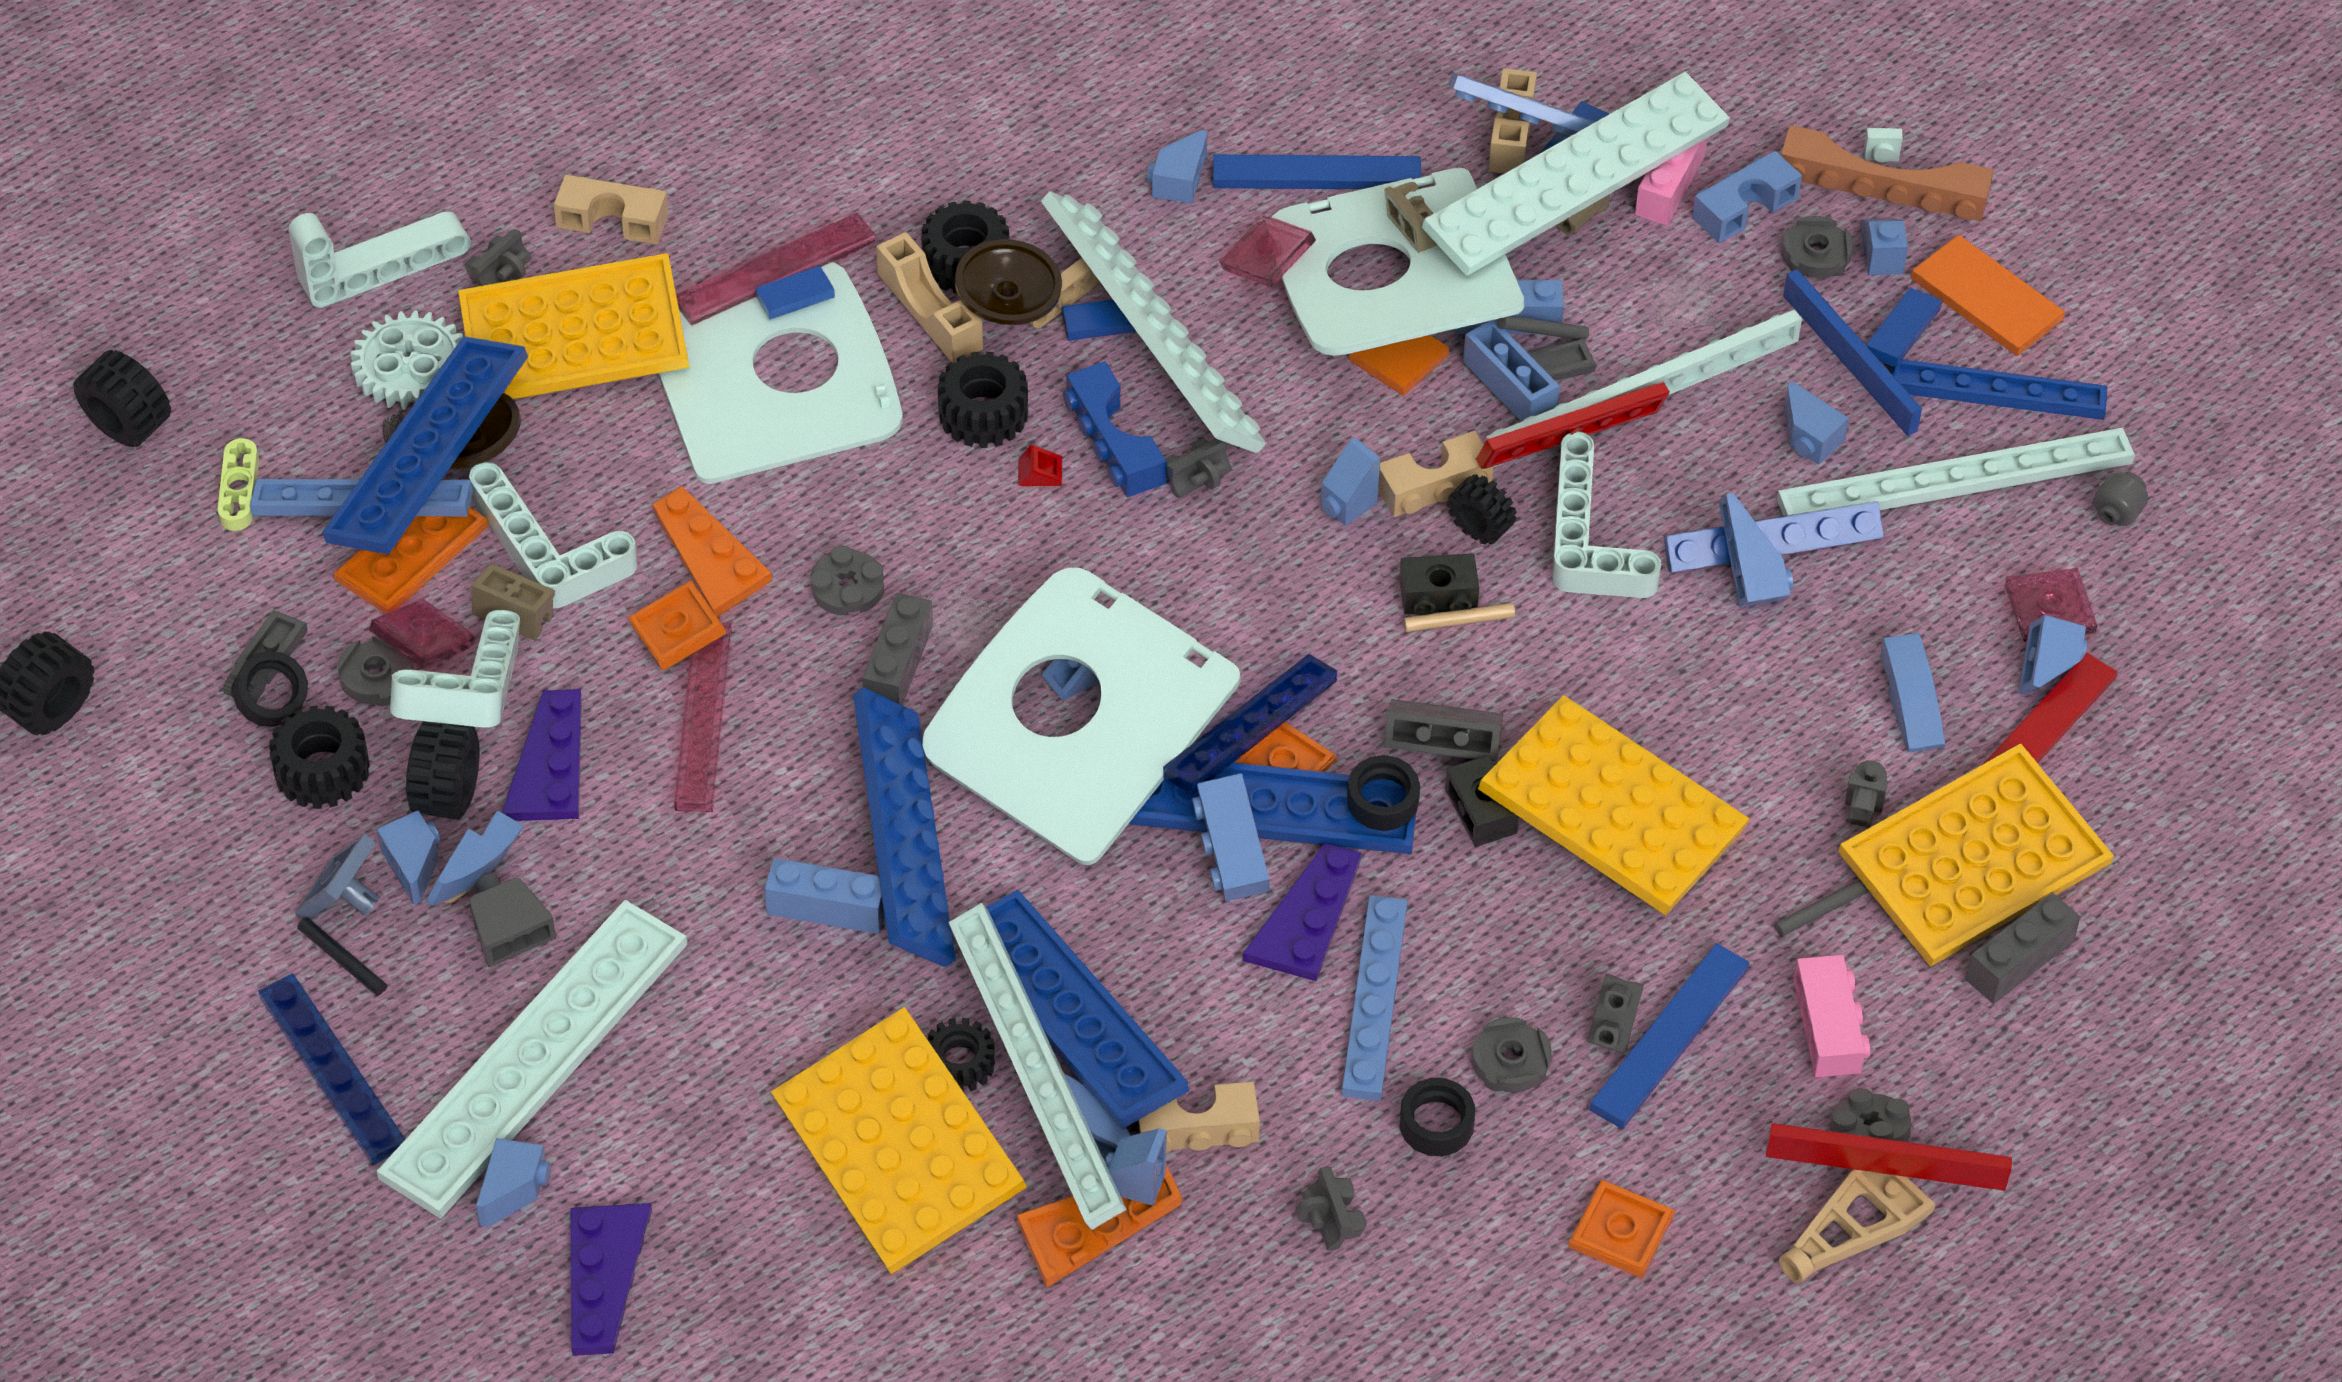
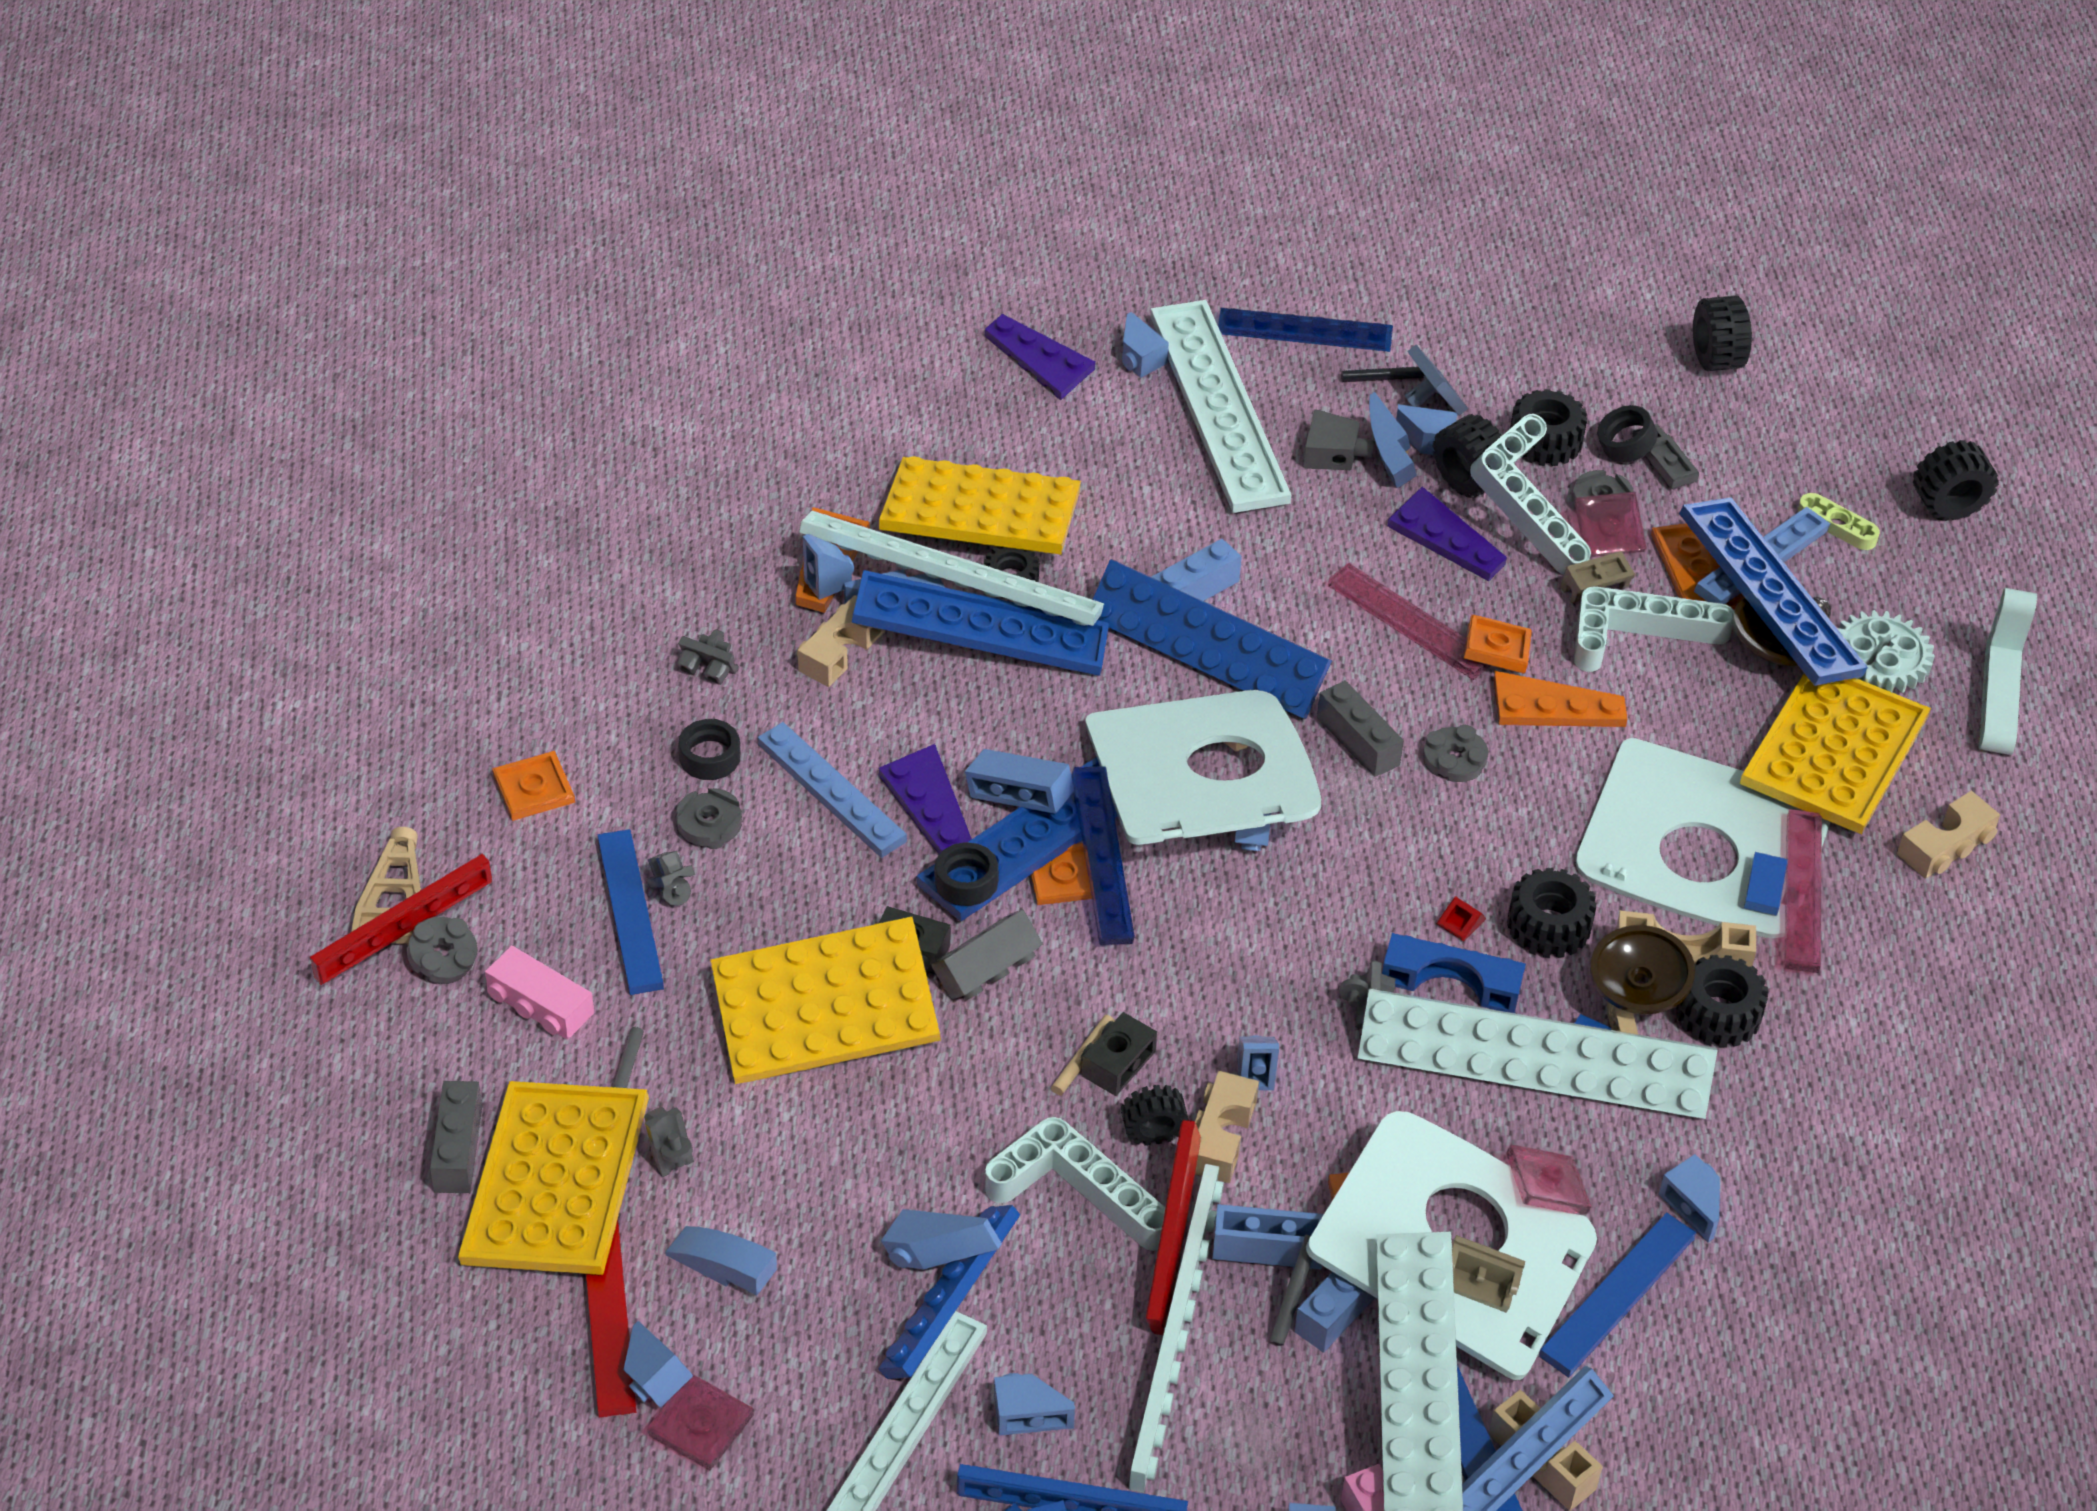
camera: 130 degrees right, 5 degrees down
dark grey hips [465,229,532,286] -> none
dark grey tile [1527,339,1596,381] -> none

